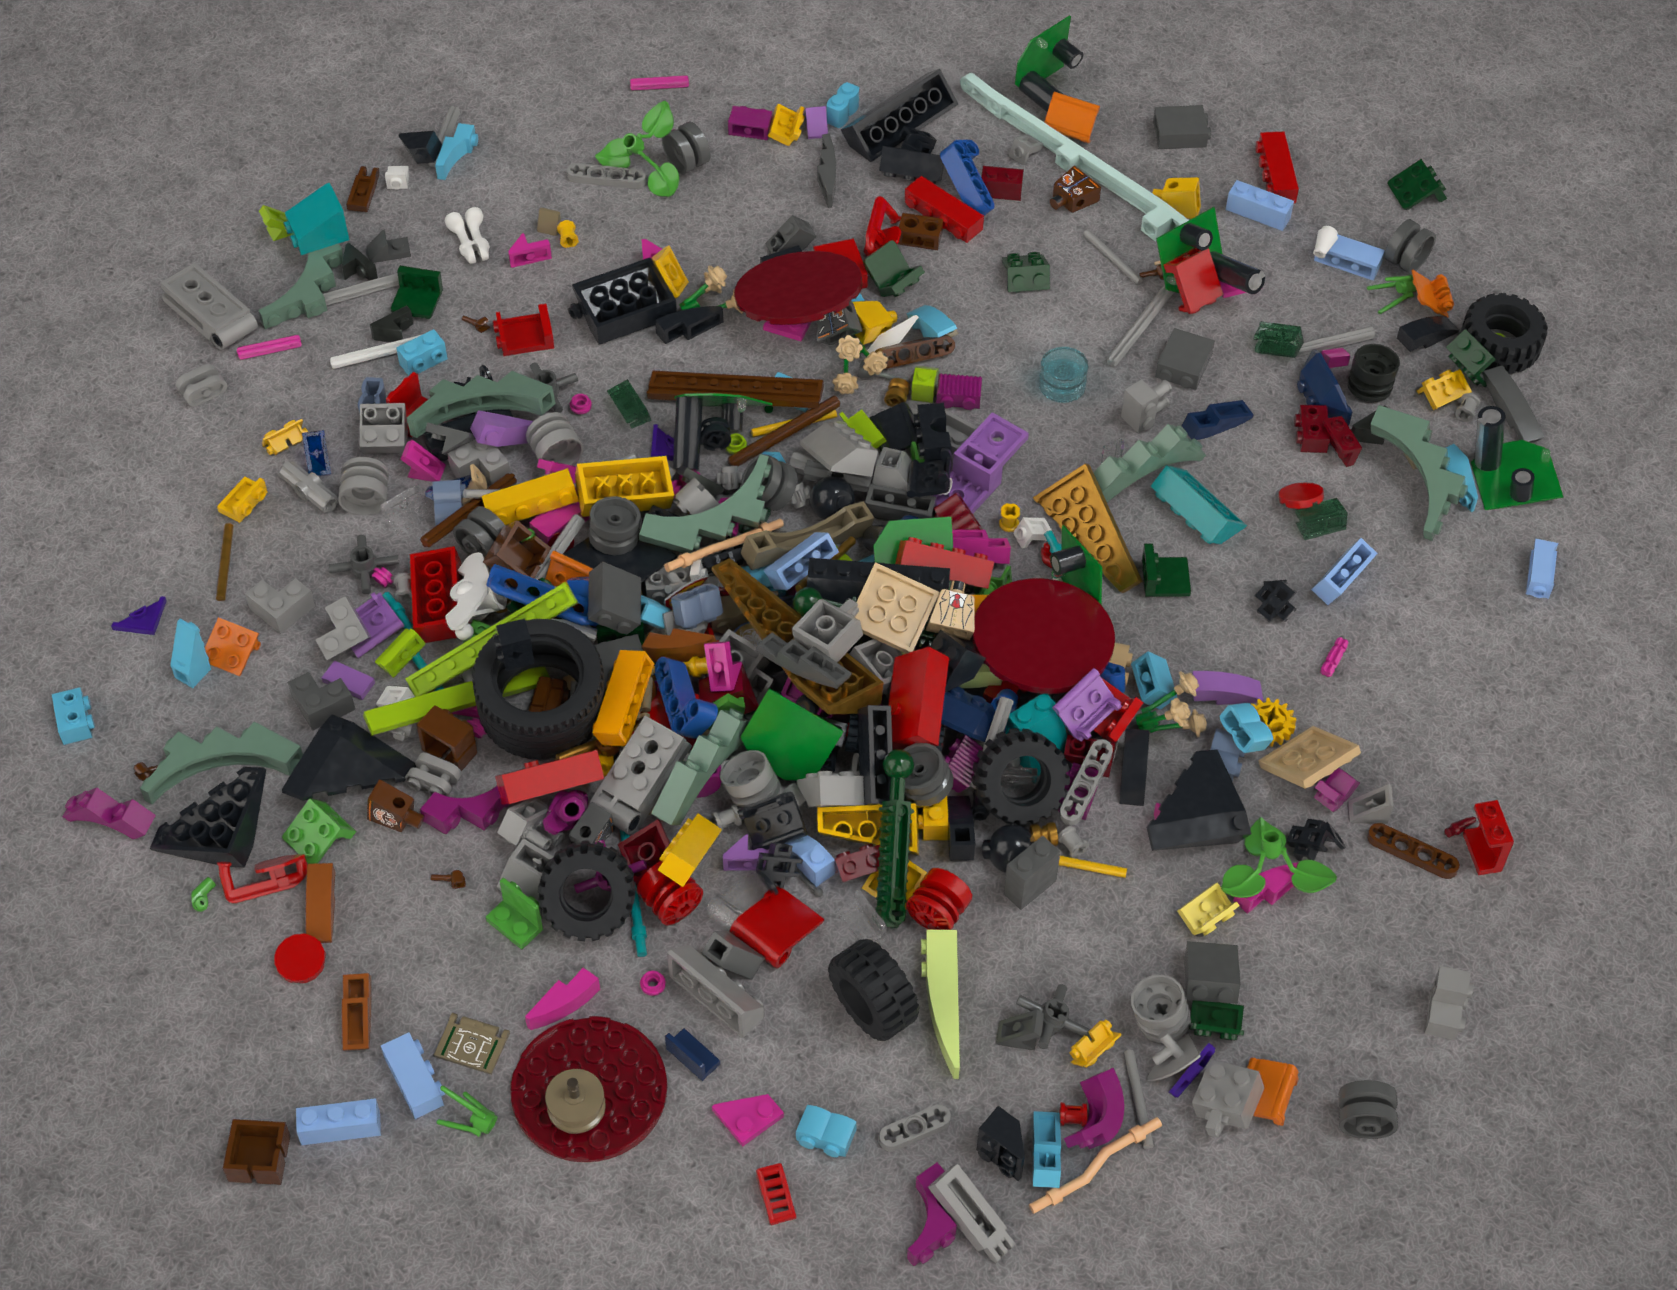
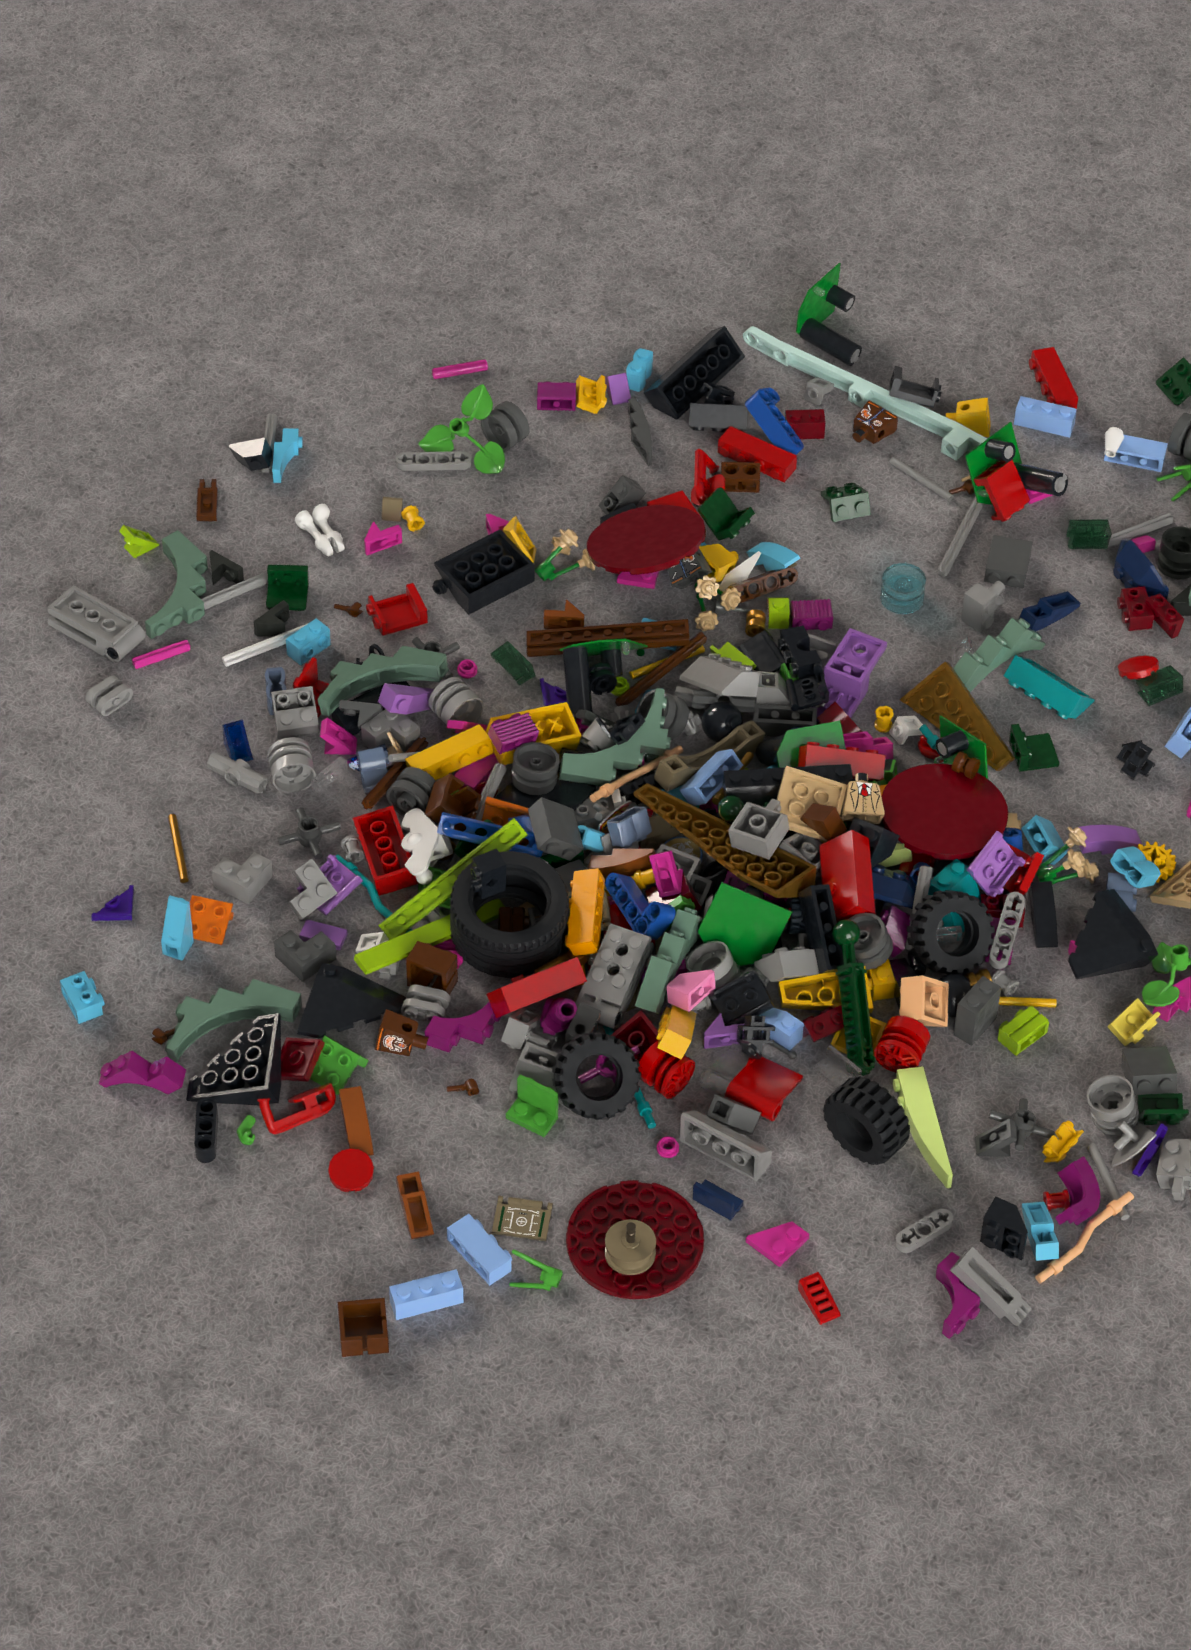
camera: 10 degrees left, 5 degrees down
yellow bracket [217,476,268,523] -> none
yellow hinge [262,419,309,455] -> none
teal slope [283,183,349,255] -> none
dark grey slope [366,229,411,263] -> none
dark pink plate [371,567,393,588] -> none
lime panel [375,629,426,678] -> none
white bracket [385,166,409,189] -> none
dark pink slope [525,968,600,1030] -> none
black slope [655,306,724,344] -> none
dark grey slope [755,633,852,689] -> none
medium azure brick [796,1105,857,1157] -> none
orange piece [1044,92,1100,143] -> none
dark grey brick [1153,105,1211,149] -> none
none -> black beam [194,1097,218,1163]
none -> dark red plate [281,1037,325,1082]
none -> magenta brick [488,713,539,755]
none -> dark orange slope [544,600,585,629]
none -> black piece [595,712,645,745]
none -> bright pink slope [666,970,716,1012]
none -> reddish brown slope [800,803,847,841]
none -> black panel [889,366,942,408]
none -> light nougat slope [899,975,949,1027]
none -> reddish brown wheel [952,751,981,779]
none -> lime brick [998,1006,1049,1056]

